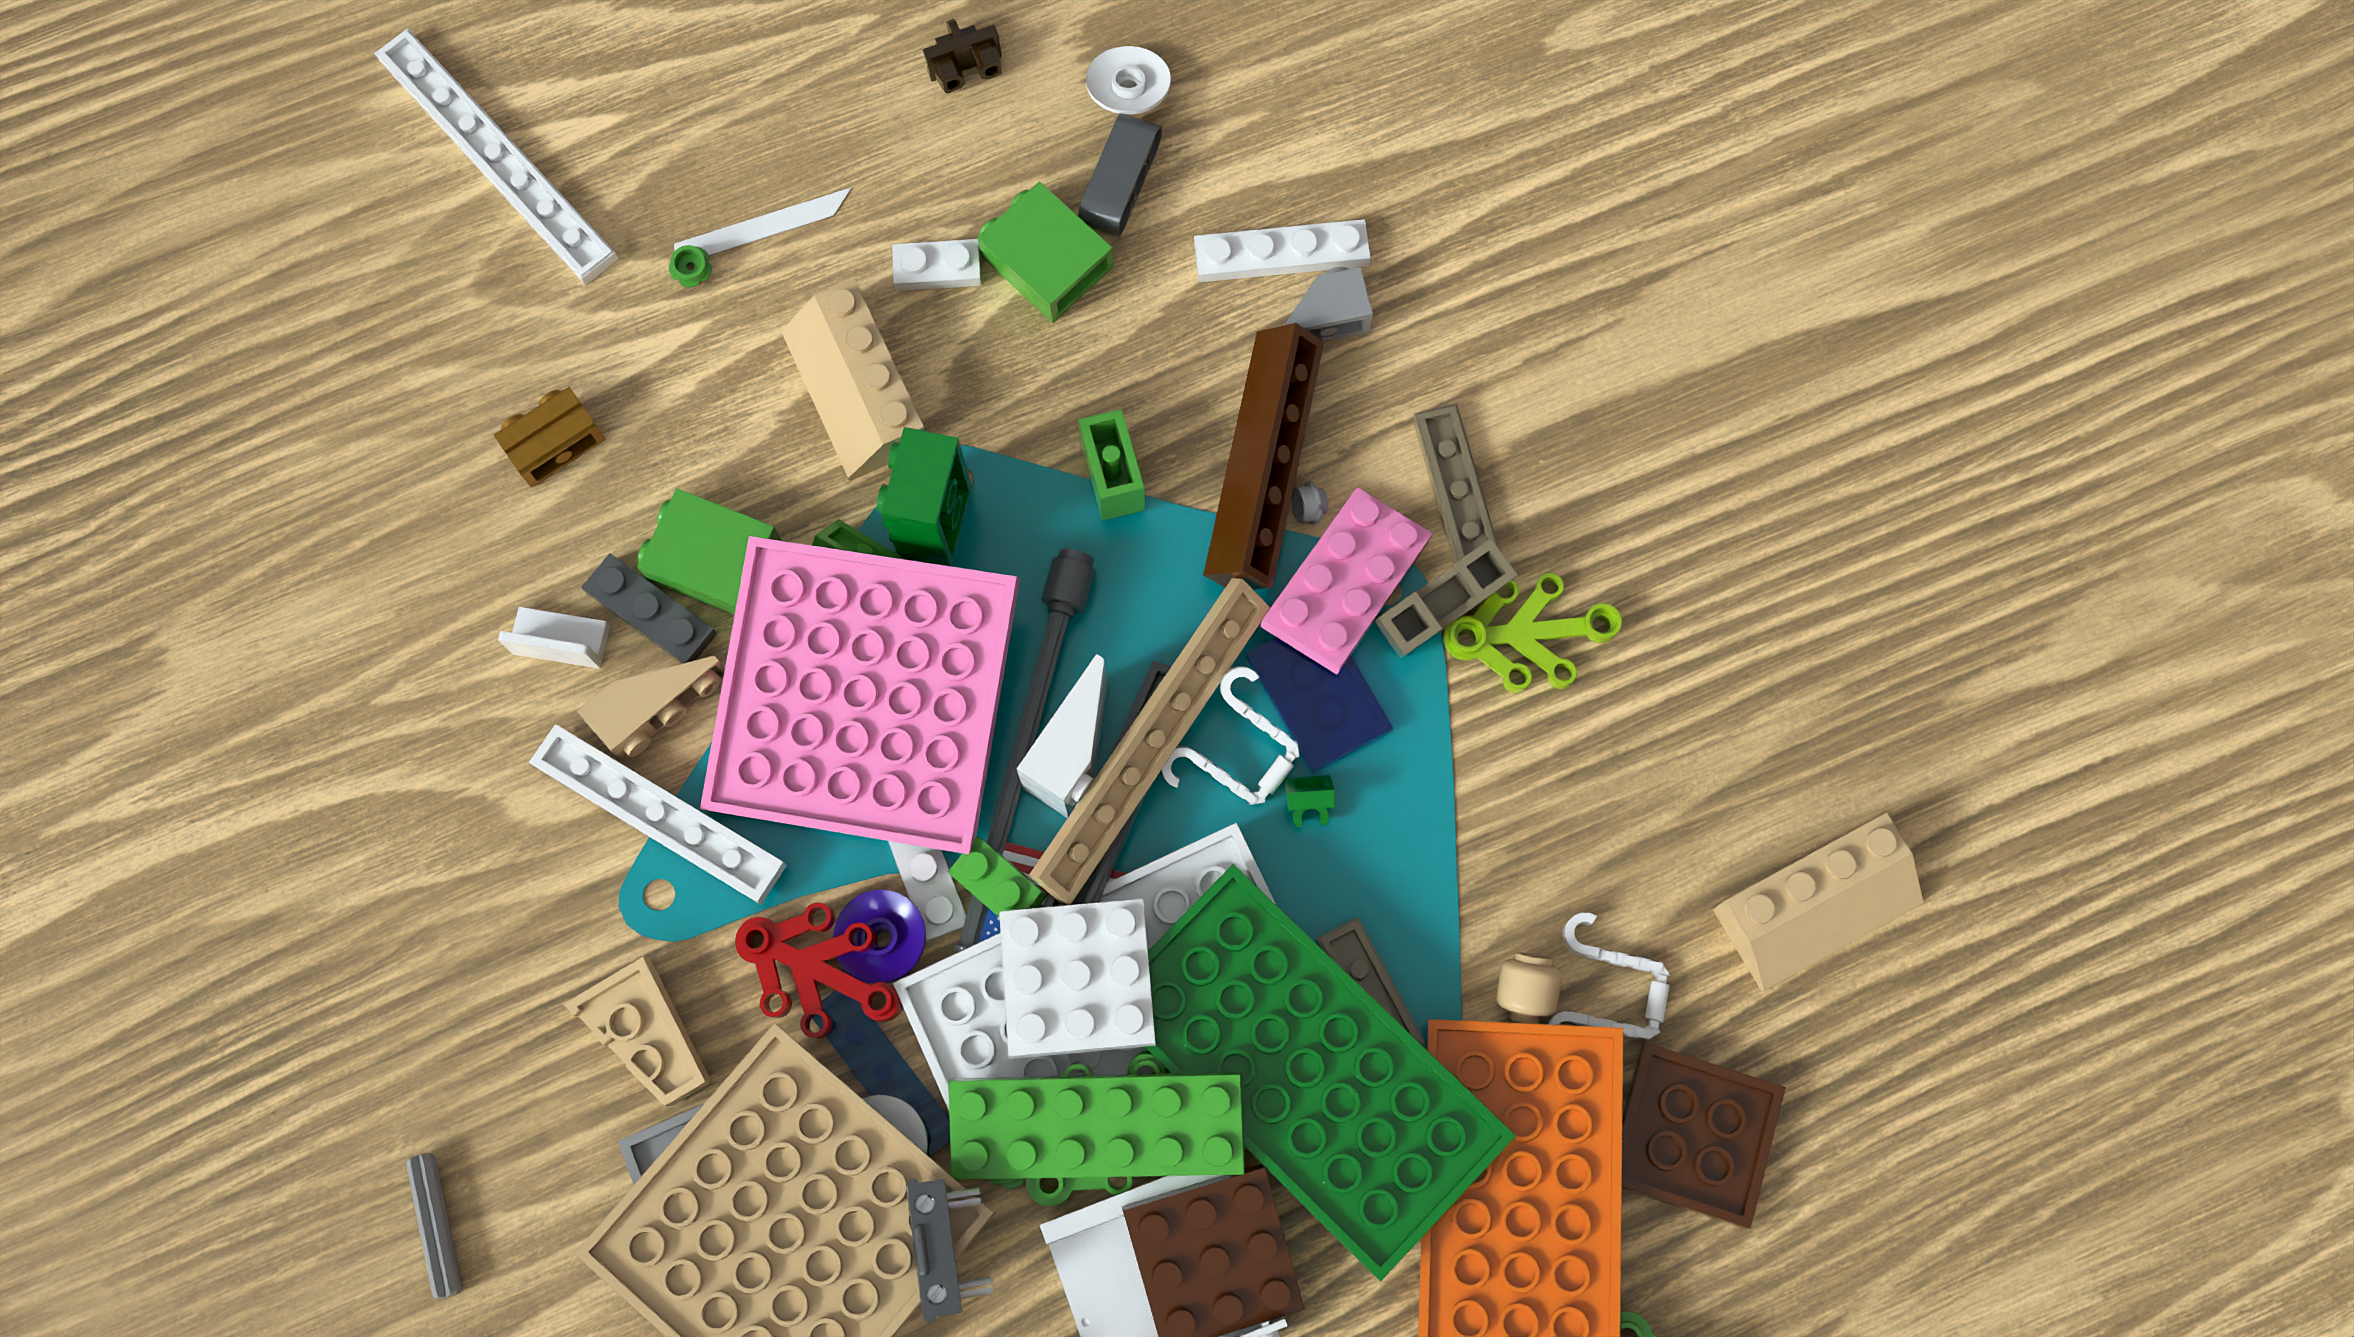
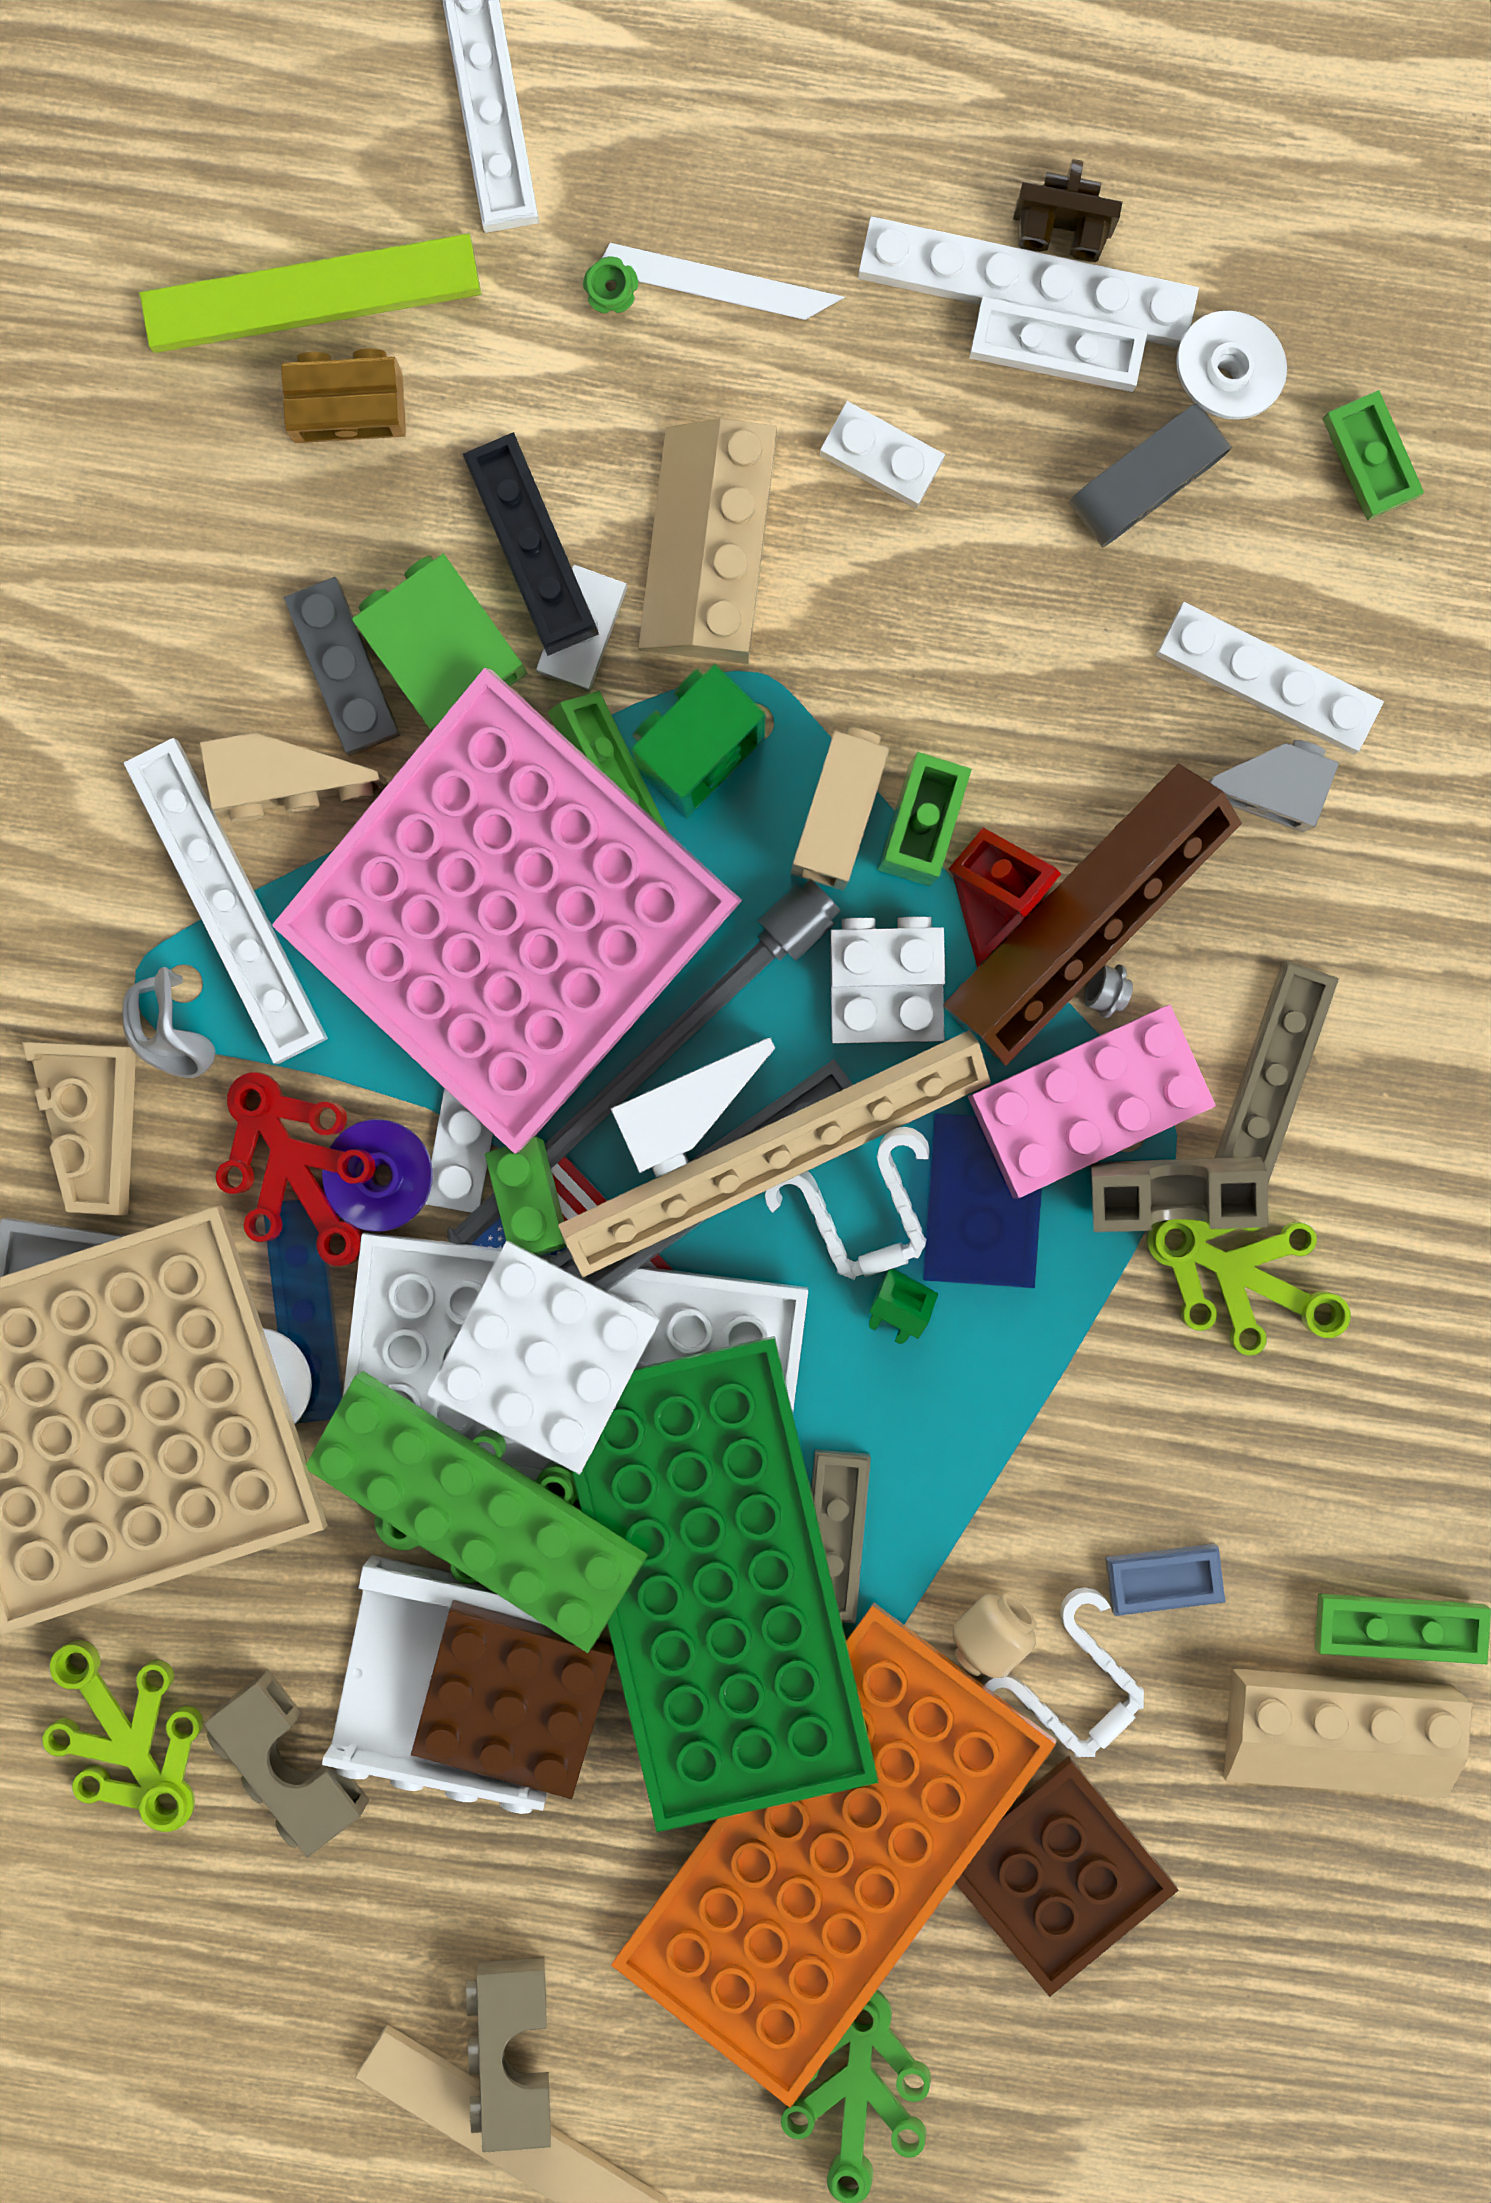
camera: 30 degrees right, 15 degrees up
white panel [498,607,611,669] -> none
dark grey piece [906,1179,994,1323] -> none
bright green brick [977,181,1114,323] -> none
none -> light grey piece [122,967,215,1078]
none -> lime tile [139,233,482,353]
none -> black tile [463,432,599,656]
none -> white plate [536,565,627,692]
none -> tan brick [791,727,890,891]
none -> white plate [829,917,945,1044]
none -> white plate [858,216,1199,348]
none -> red slope [948,827,1061,968]
none -> white plate [969,296,1148,392]
none -> sand blue tile [1105,1543,1225,1616]
none -> bright green plate [1315,1594,1491,1665]
none -> bright green plate [1323,390,1424,521]

